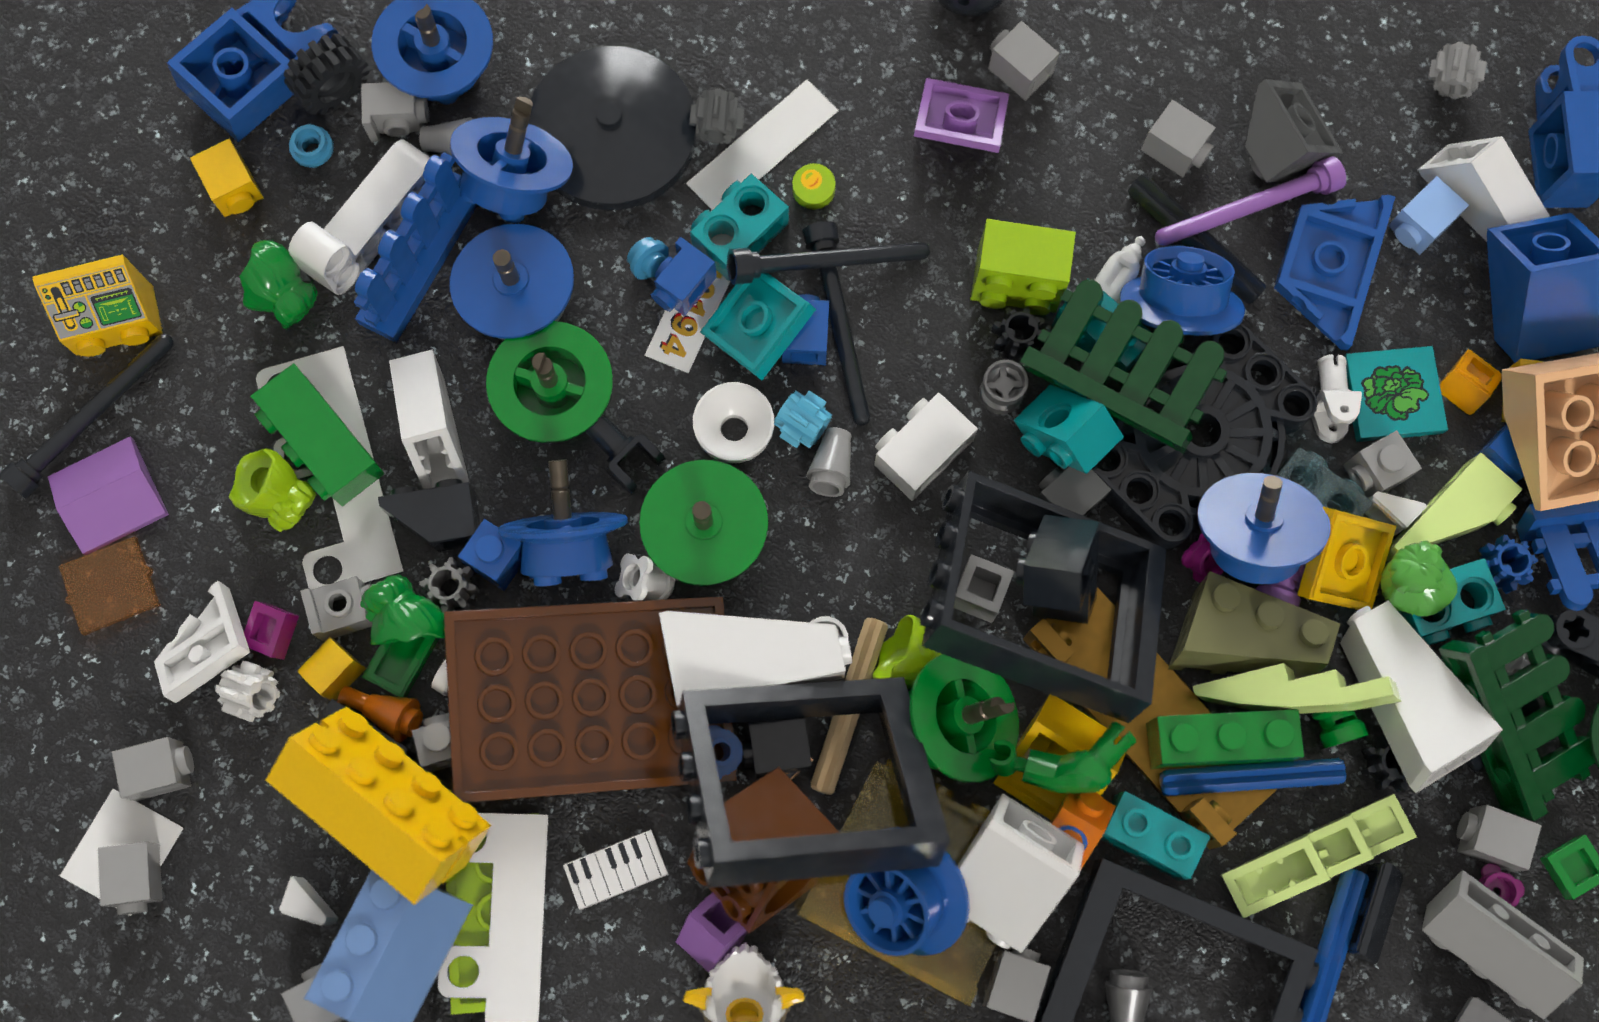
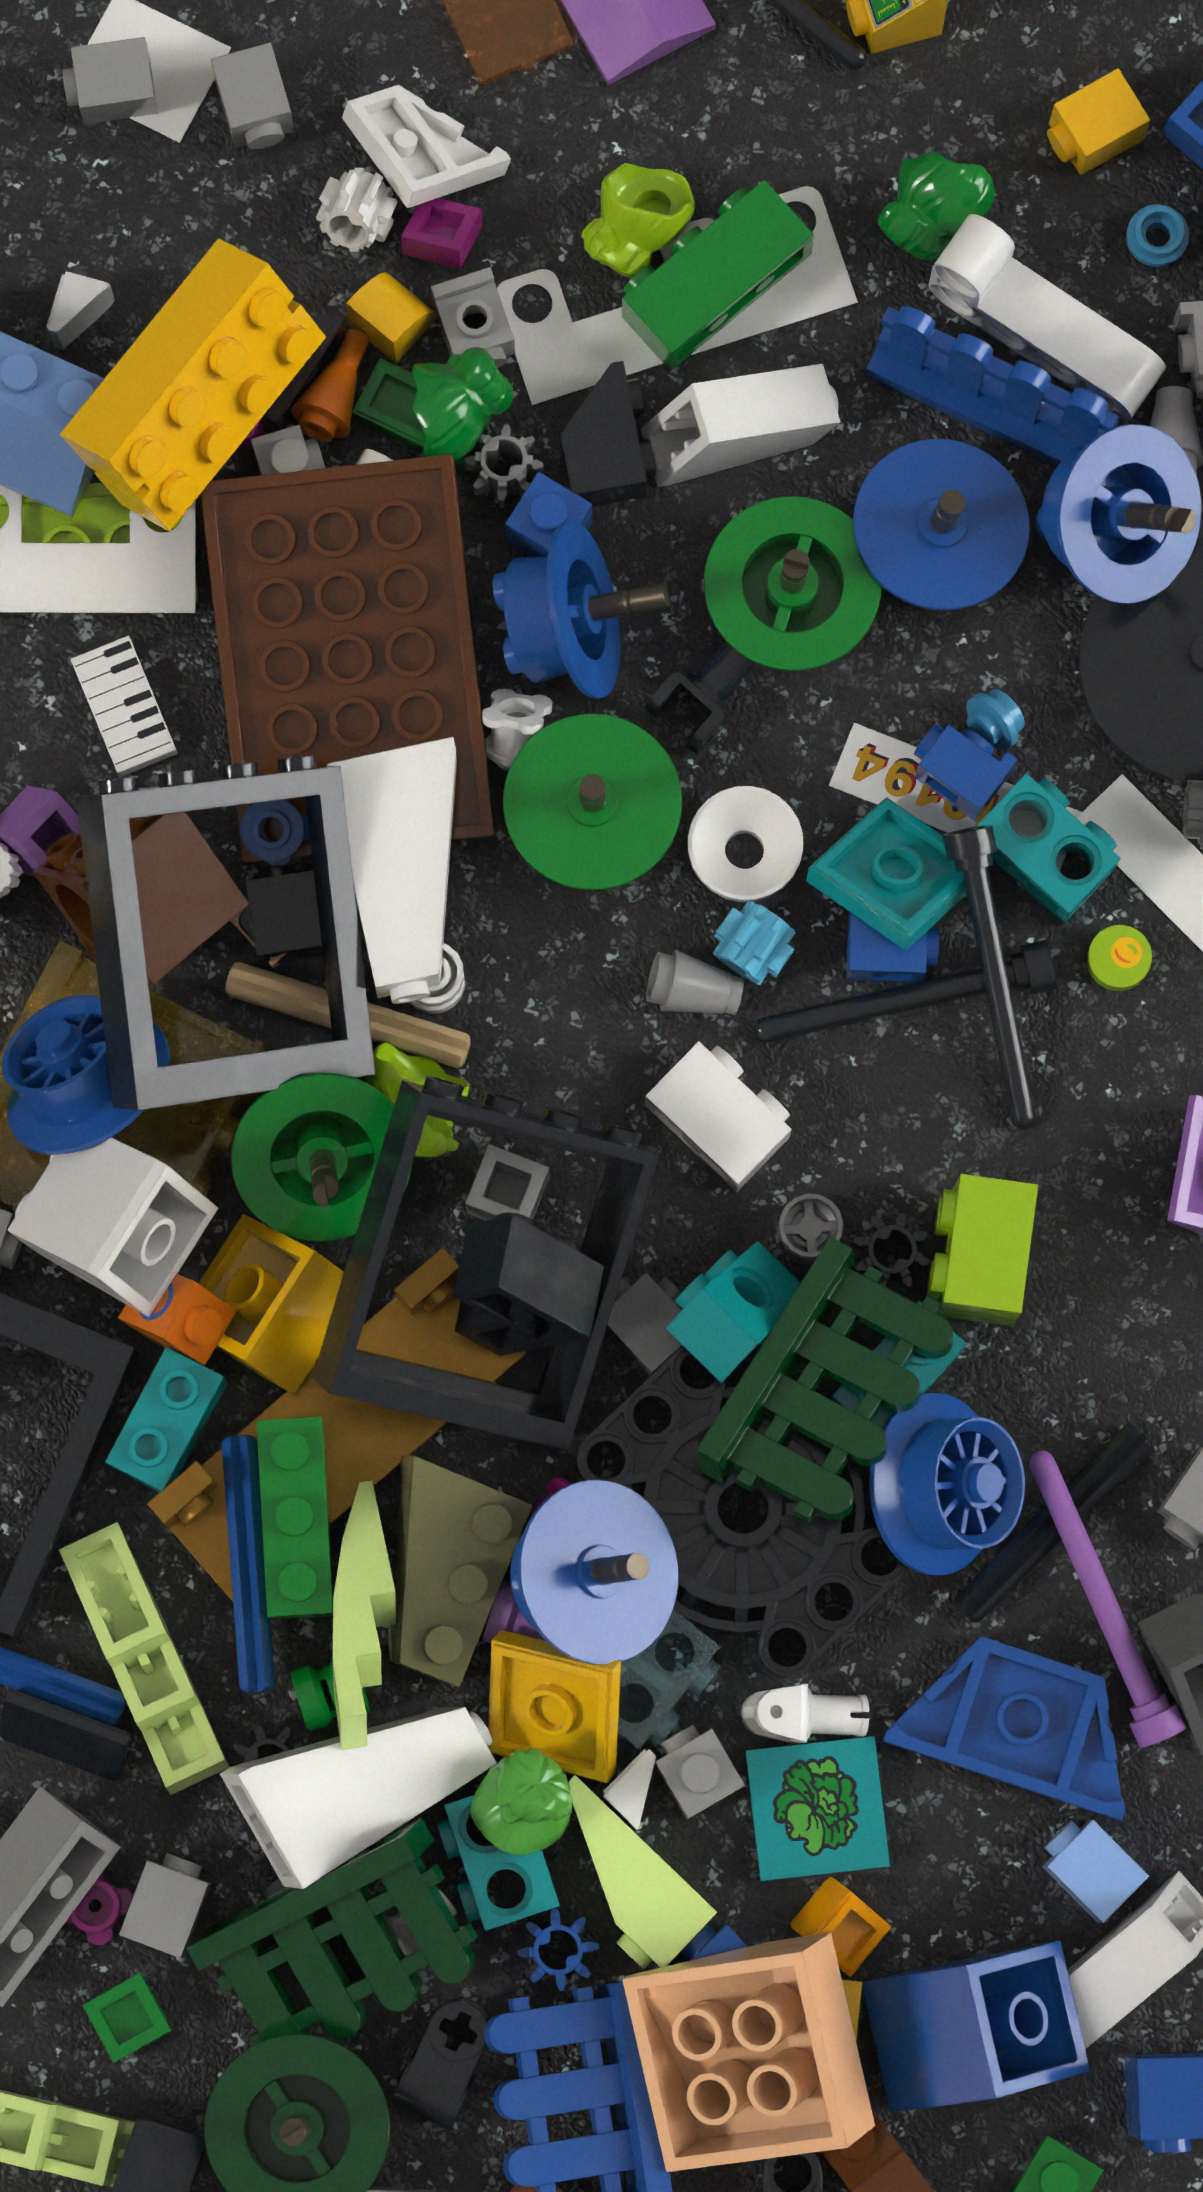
camera: 90 degrees right, 5 degrees up
green arm [989,721,1136,793] -> none
white piece [1095,236,1145,304] -> none

